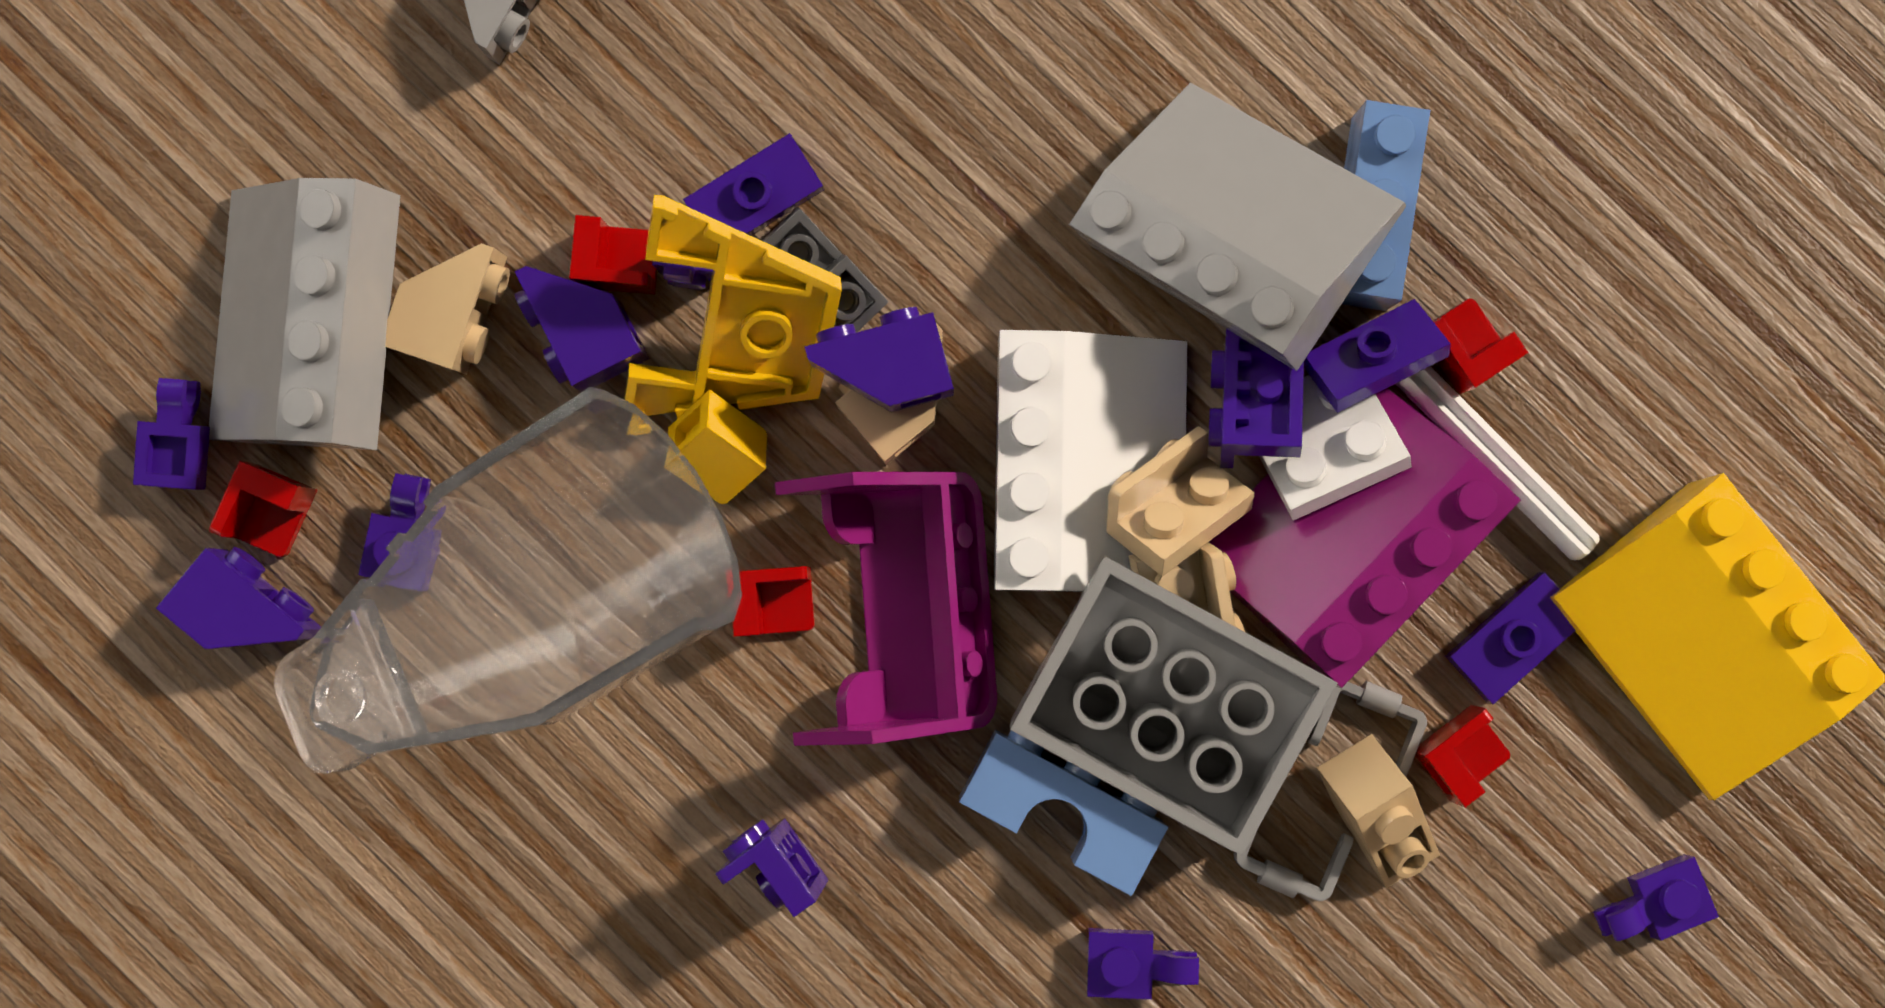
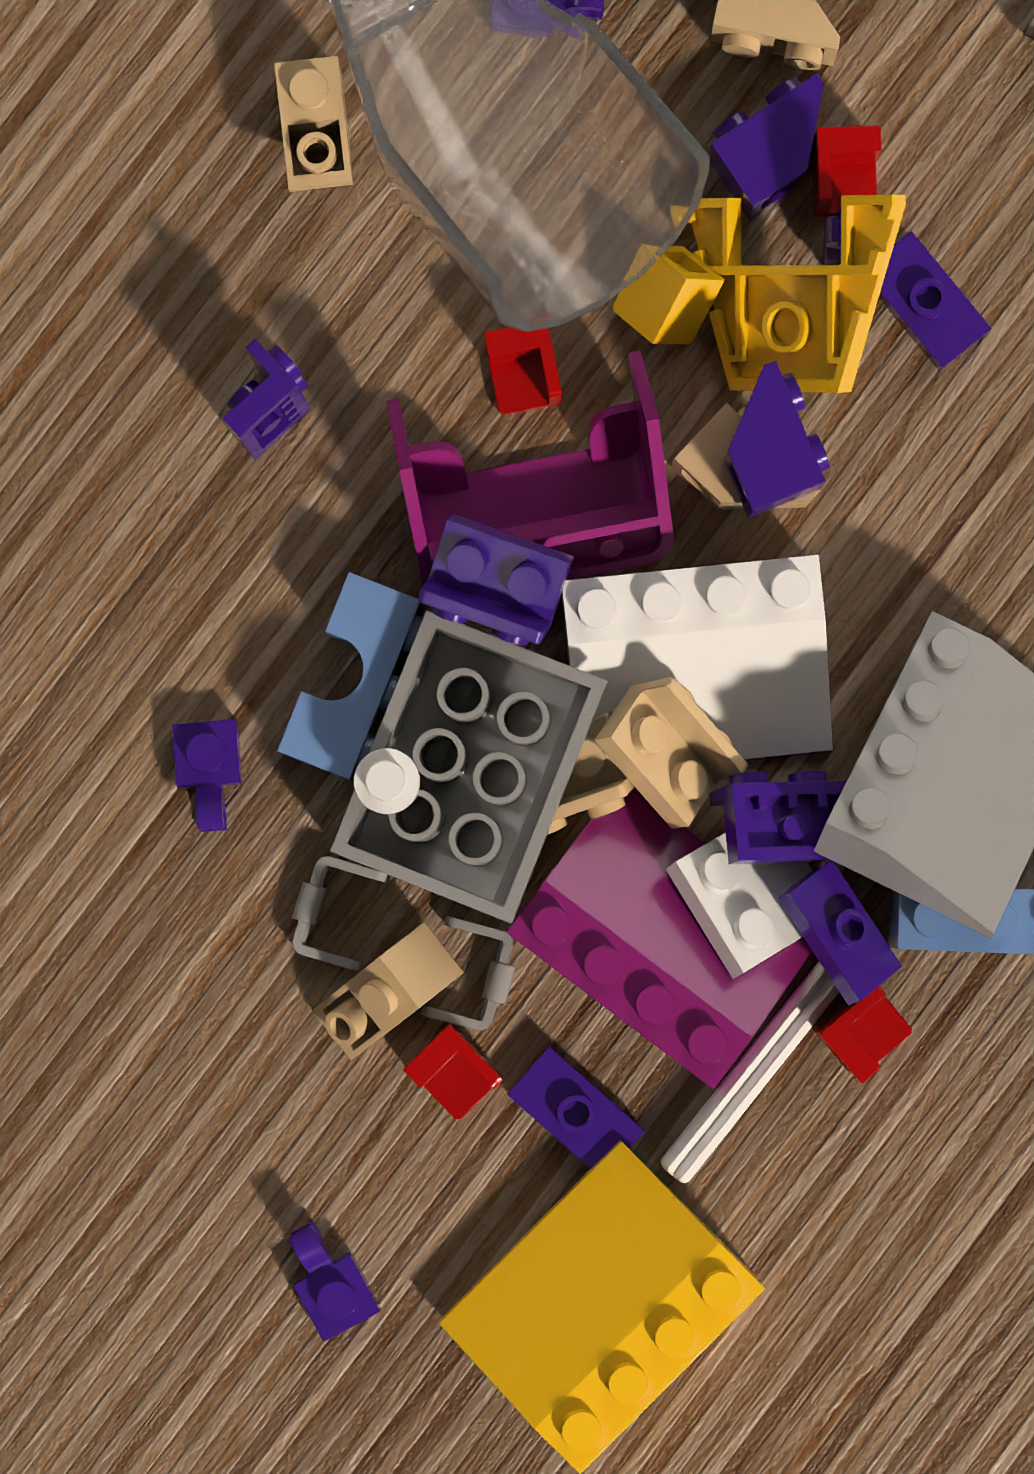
camera: 80 degrees right, 0 degrees up
flat silver slope [762,207,889,333] -> none
none -> tan slope [274,56,353,192]
none -> white plate [354,748,420,814]
none -> dark purple bracket [418,513,574,645]

